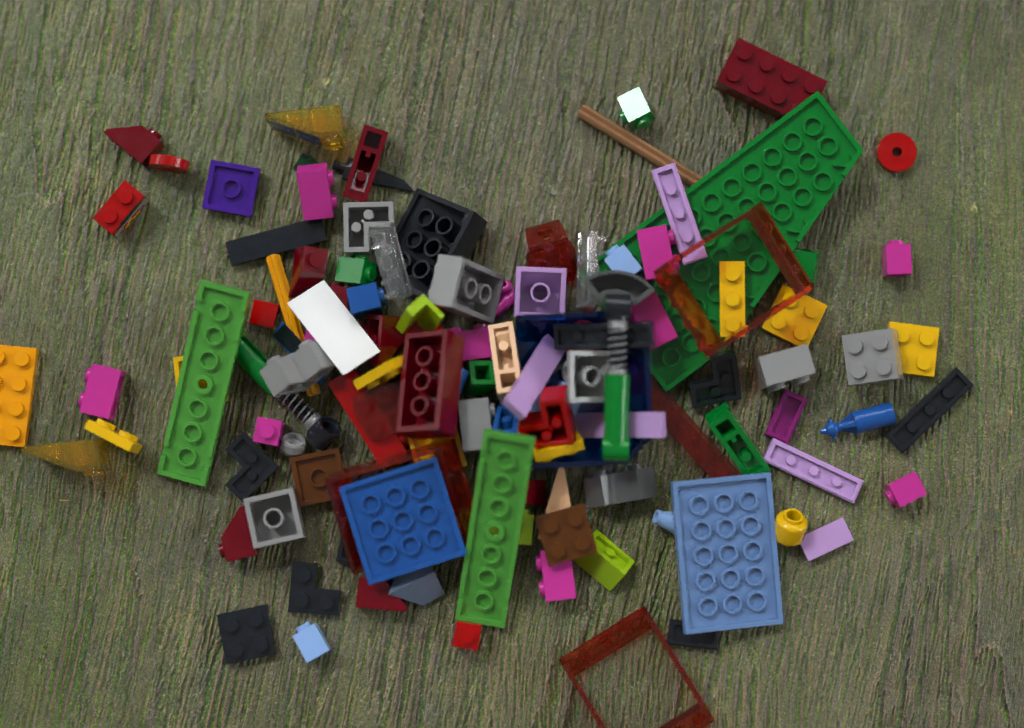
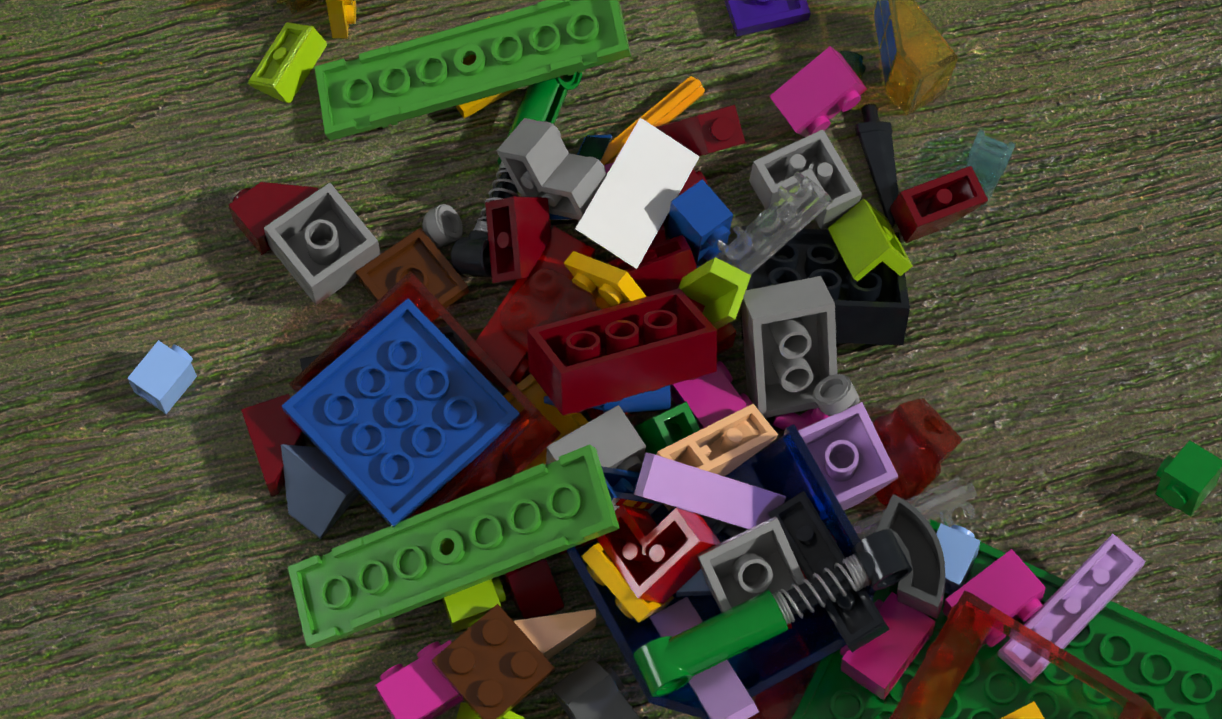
camera: 60 degrees right, 15 degrees down
black plate [217,604,277,665] -> none
black tile [225,219,328,267] -> none
black plate [225,431,279,503] -> none
red tile [249,299,280,329] -> none
dark pink brick [253,417,286,447] -> none
black plate [288,561,341,616] -> none
green brick [335,254,377,286] -> none
dark red slope [342,124,388,202] -> none
red brick [452,620,482,650] -> none
medium nougat axle [577,105,703,186] -> none
none -> lime slope [248,22,327,103]
none -> dark red slope [485,196,552,283]
none -> light grey tile [813,374,860,416]
none -> lime panel [828,198,913,282]
none -> dark red slope [889,166,988,243]
none -> clear light blue piece [965,129,1016,208]

